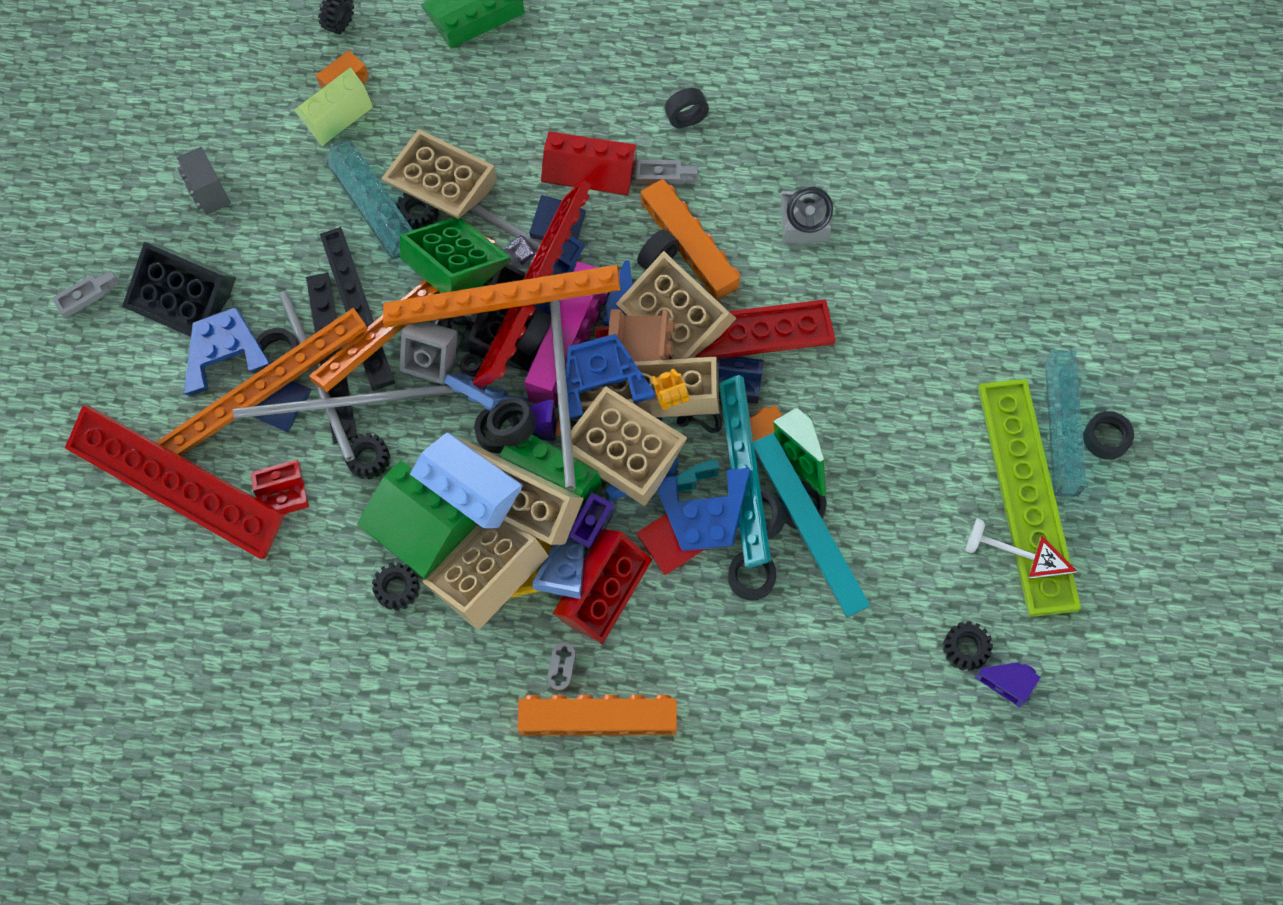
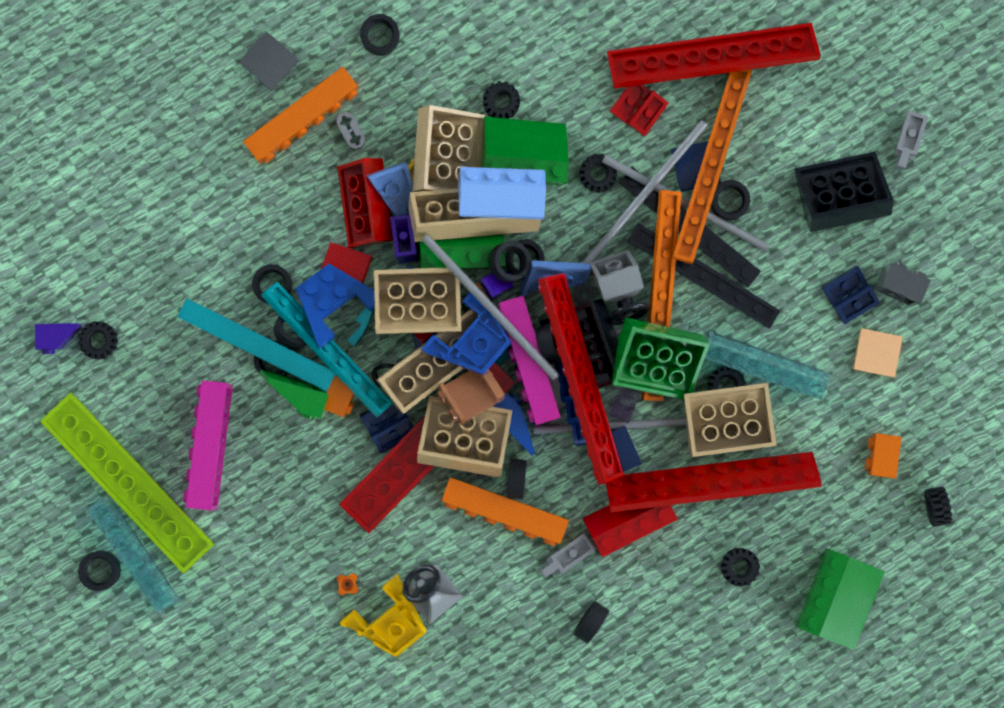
camera: 140 degrees right, 20 degrees up
wing [184,308,271,396] -> none
yellowish green slope [294,67,373,146] -> none
orange plate [383,265,620,328] -> none
light orange hand [651,369,690,410] -> none
white piece [965,518,1077,578] -> none
none -> dark pink brick [183,380,233,511]
none -> dark grey slope [239,31,299,91]
none -> orange plate [337,573,359,595]
none -> yellow wing [339,574,427,657]
none -> black tyre [360,14,400,56]
none -> red plate [605,452,822,512]
none -> black tyre [721,548,760,587]
none -> dark blue slope [821,266,880,324]
none -> light nougat tile [853,328,903,378]

